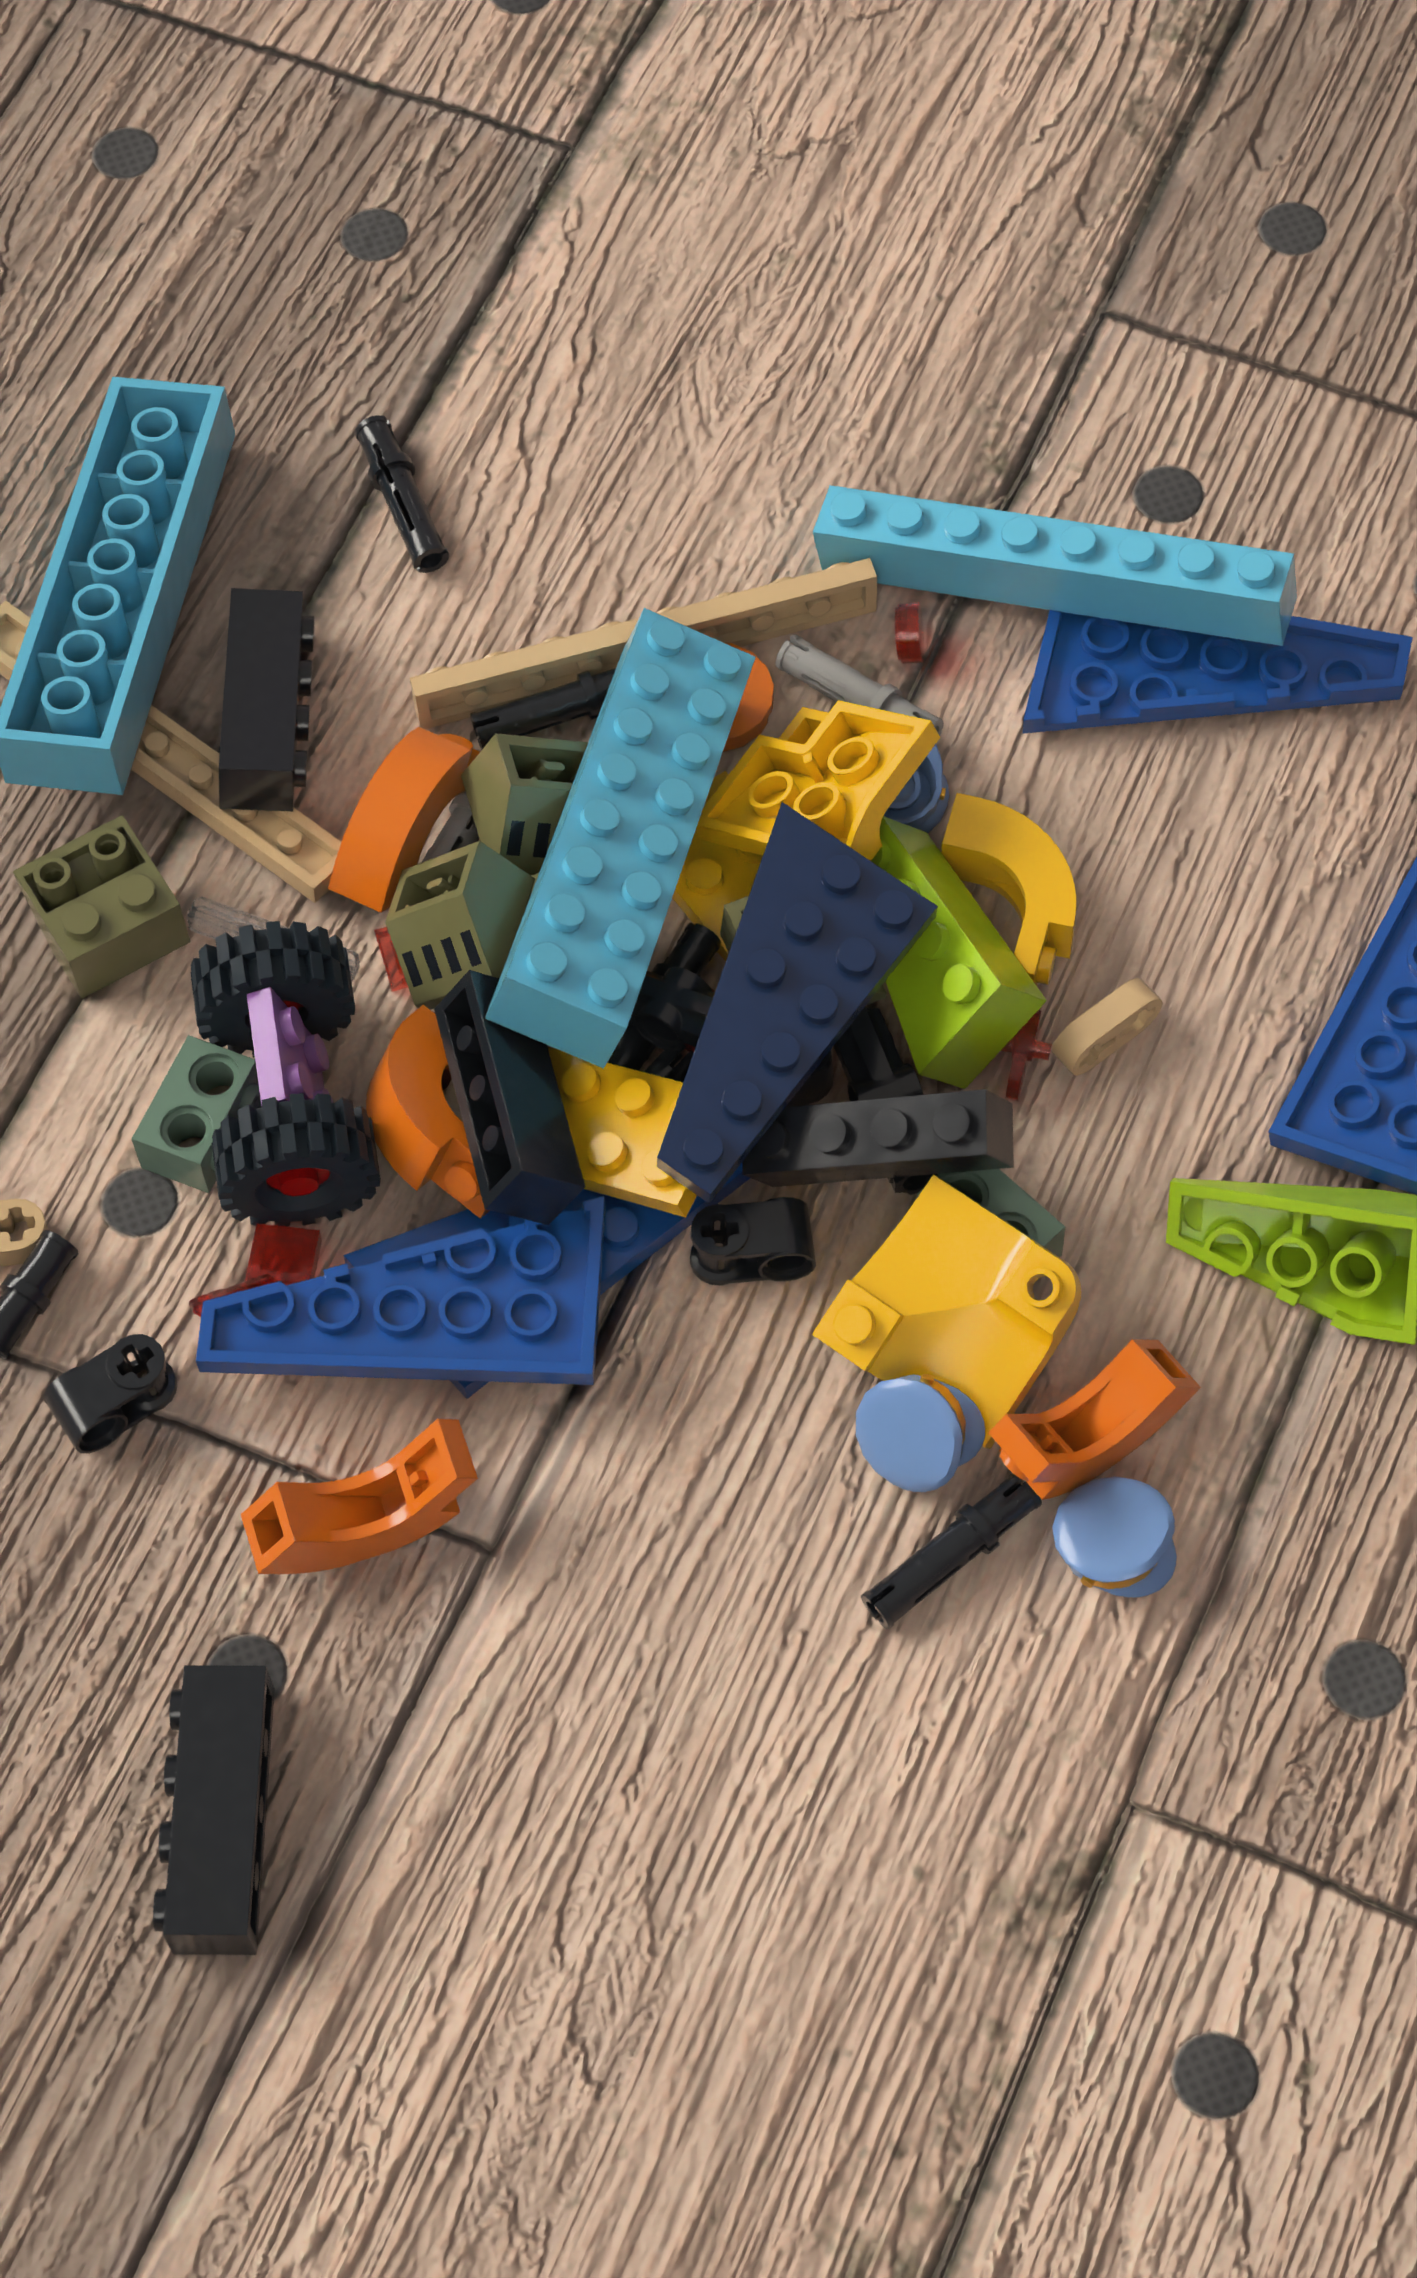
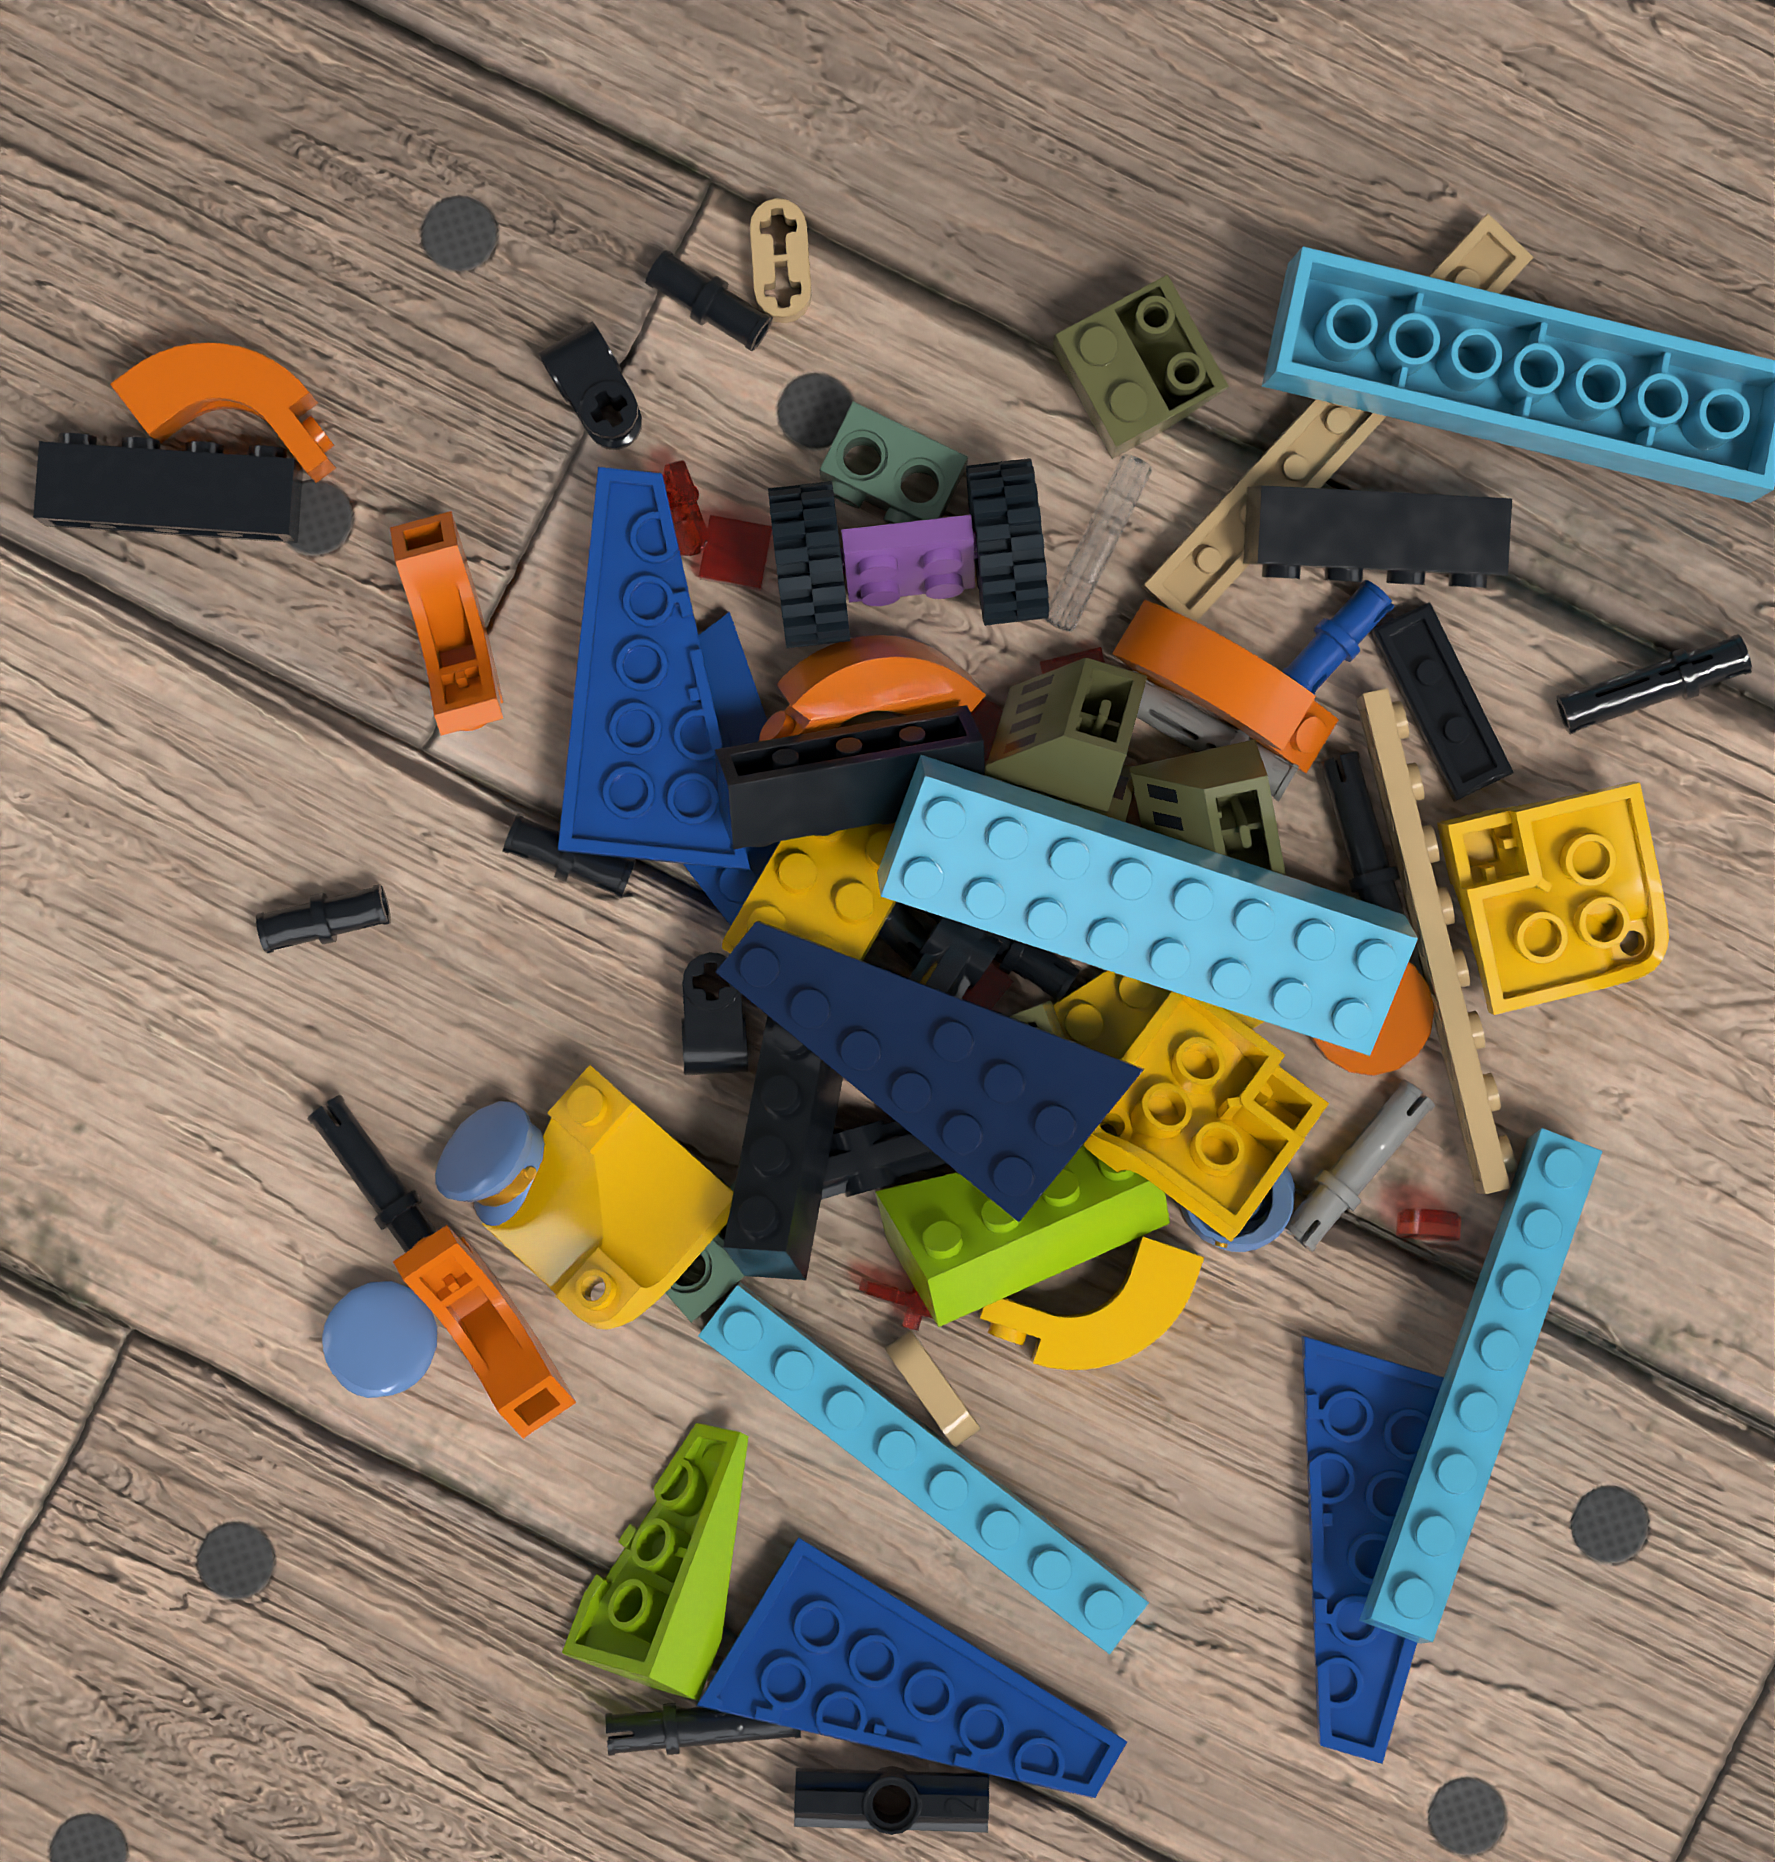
camera: 90 degrees right, 25 degrees up
none -> orange arch [110,342,336,483]
none -> black pin [256,884,391,954]
none -> black pin [502,814,636,898]
none -> medium azure brick [698,1282,1149,1655]
none -> blue pin [1281,580,1395,695]
none -> black tile [1371,602,1514,802]
none -> yellow slope [1437,781,1669,1015]

